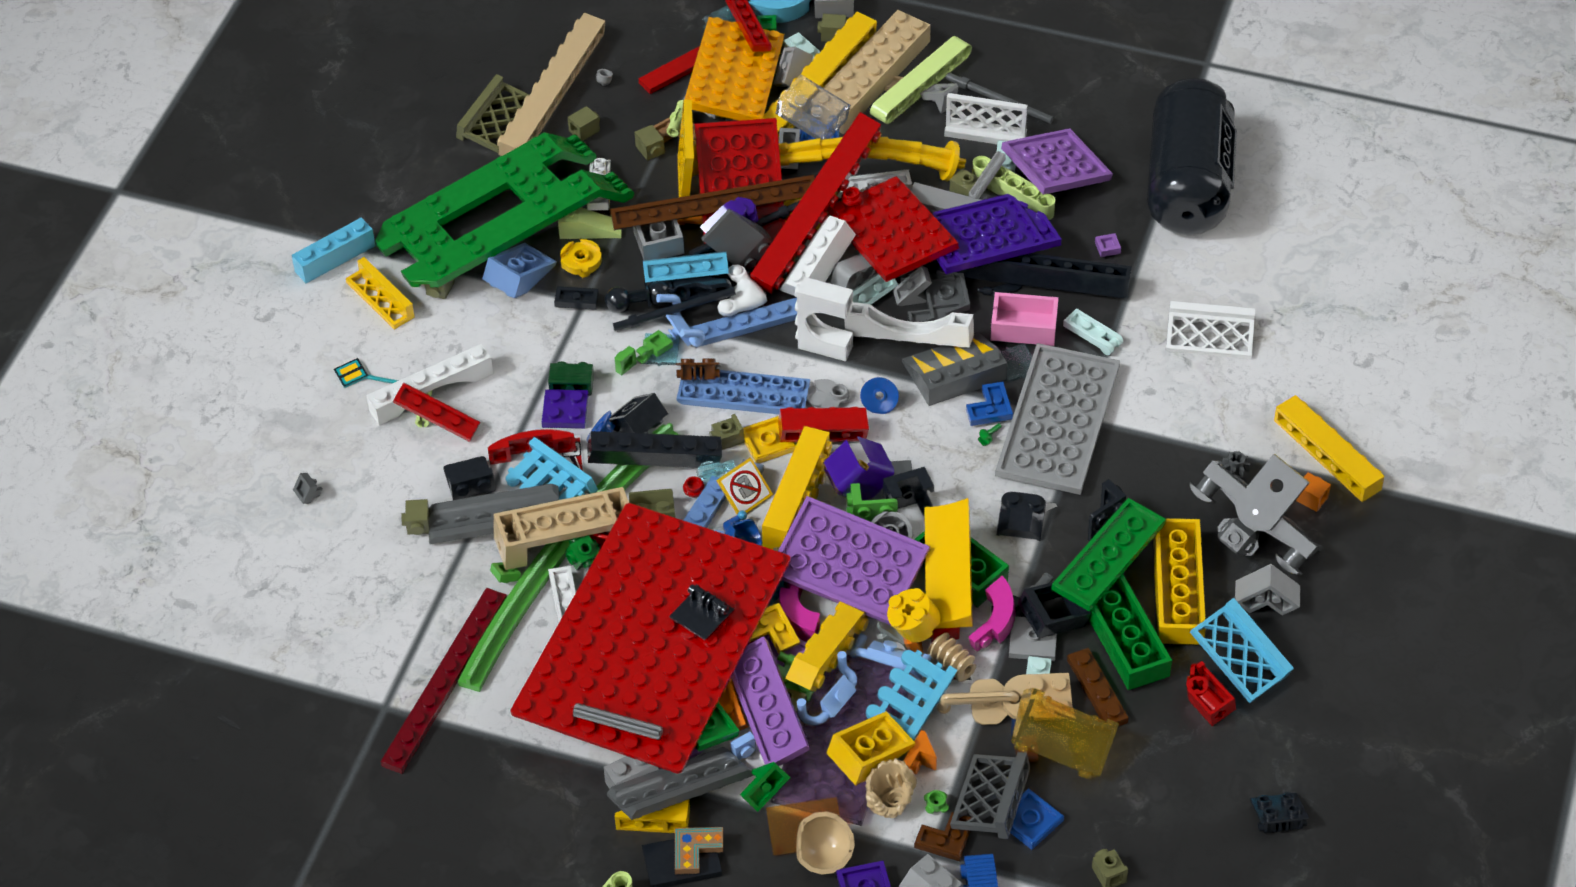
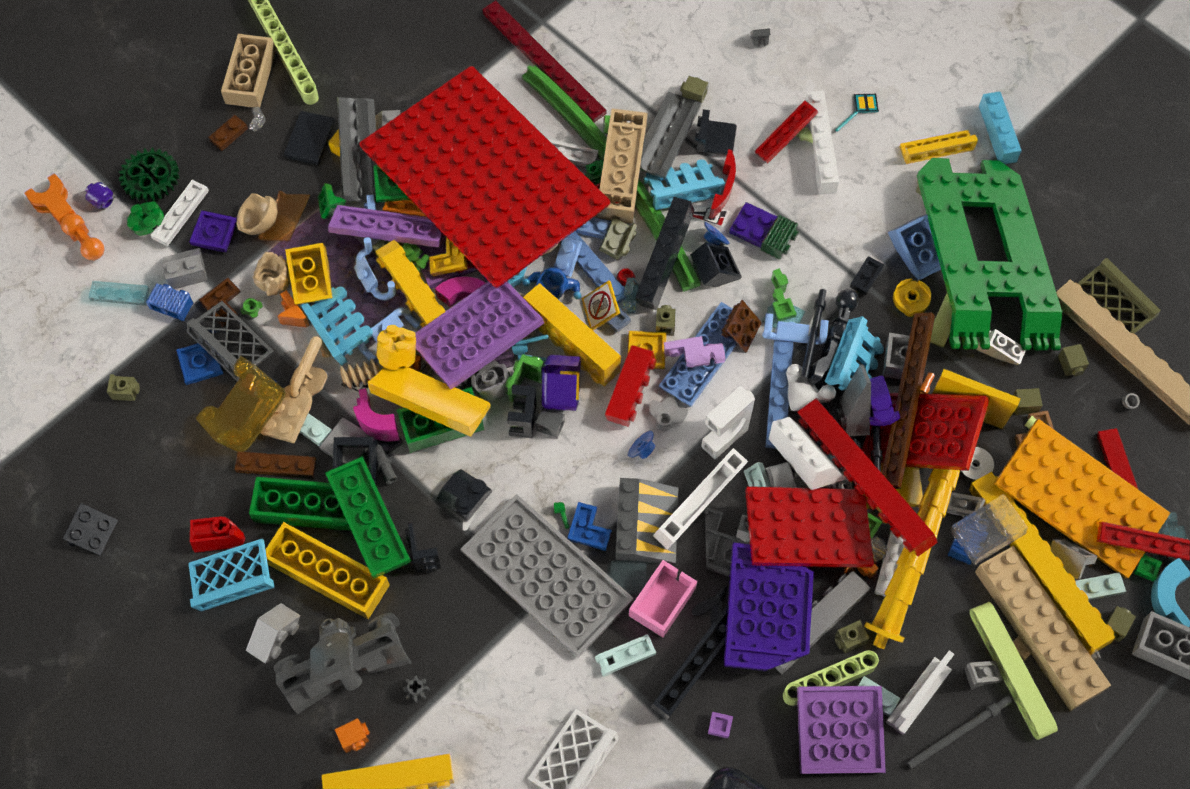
camera: 115 degrees right, 15 degrees up
dark grey axle [573,703,663,740] -> none
black hinge [669,584,734,640] -> none
medium nougat tile [675,827,723,874] -> none
red plate [841,187,862,206] -> none
light grey axle [969,151,1006,199] -> none
none -> lavender plate [664,336,725,367]

